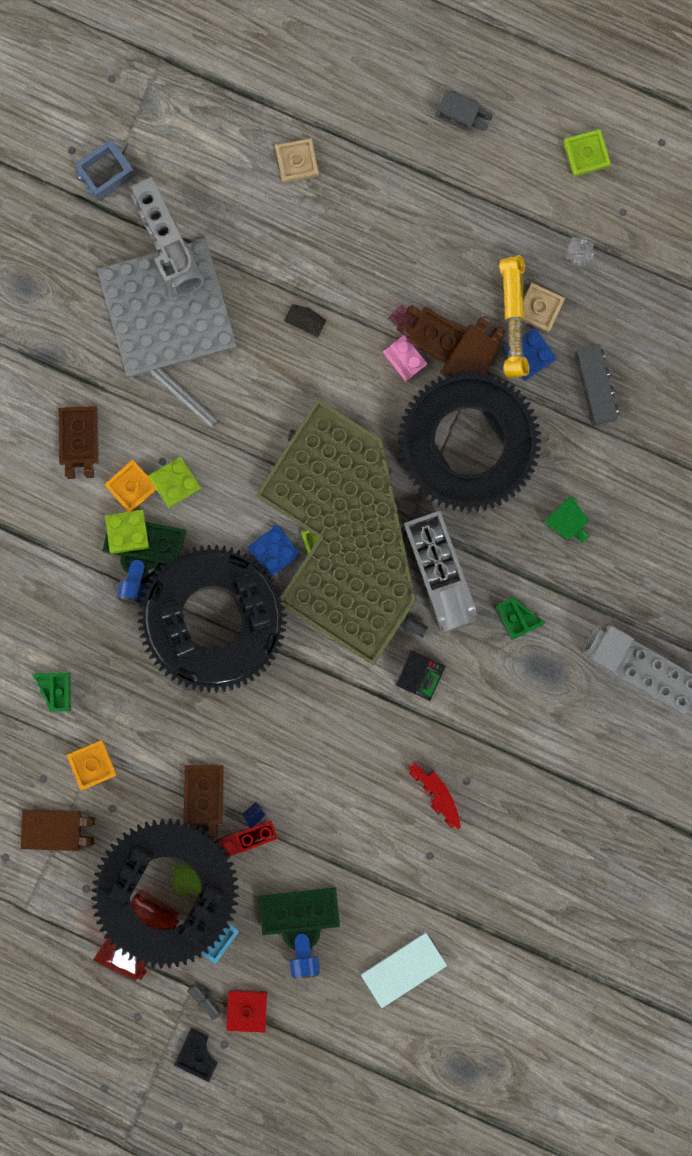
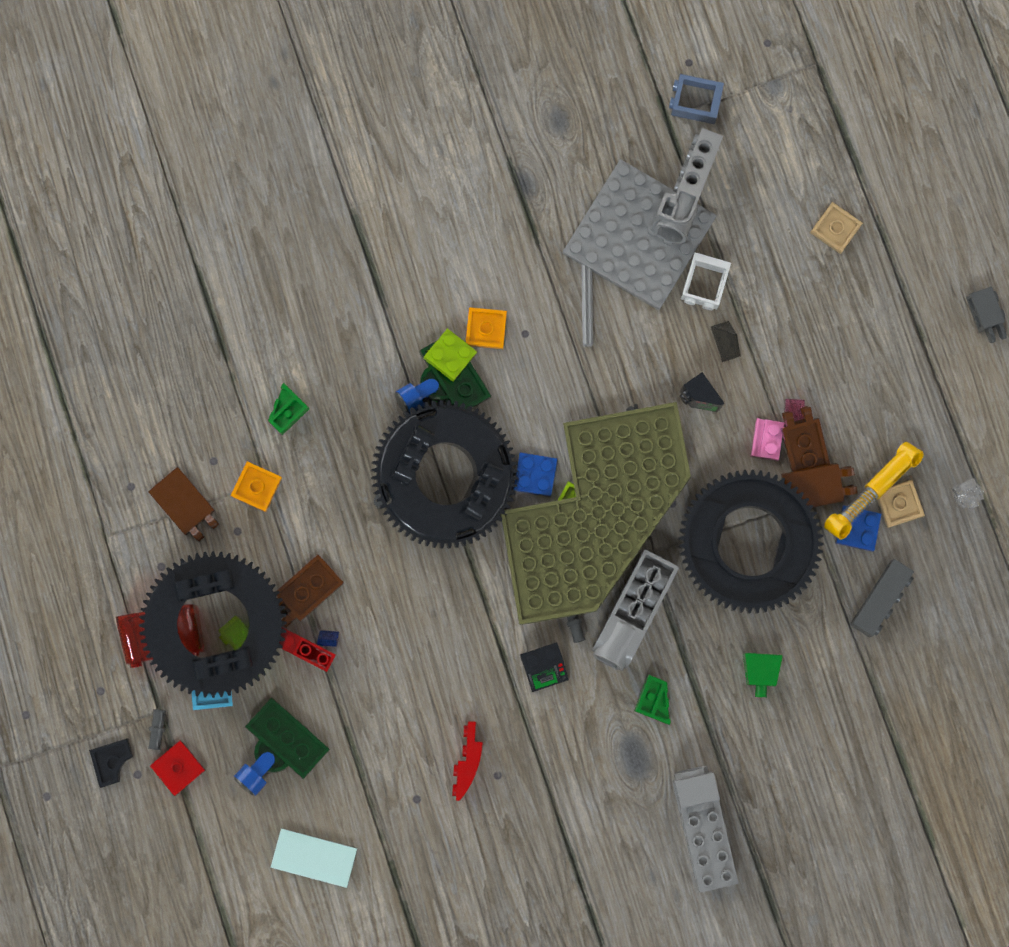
camera: 45 degrees right, 5 degrees down
reddish brown tile [59,406,99,479] -> none
lime plate [148,457,201,509] -> none
none -> black slope [680,372,725,412]
none -> white window [681,252,731,311]

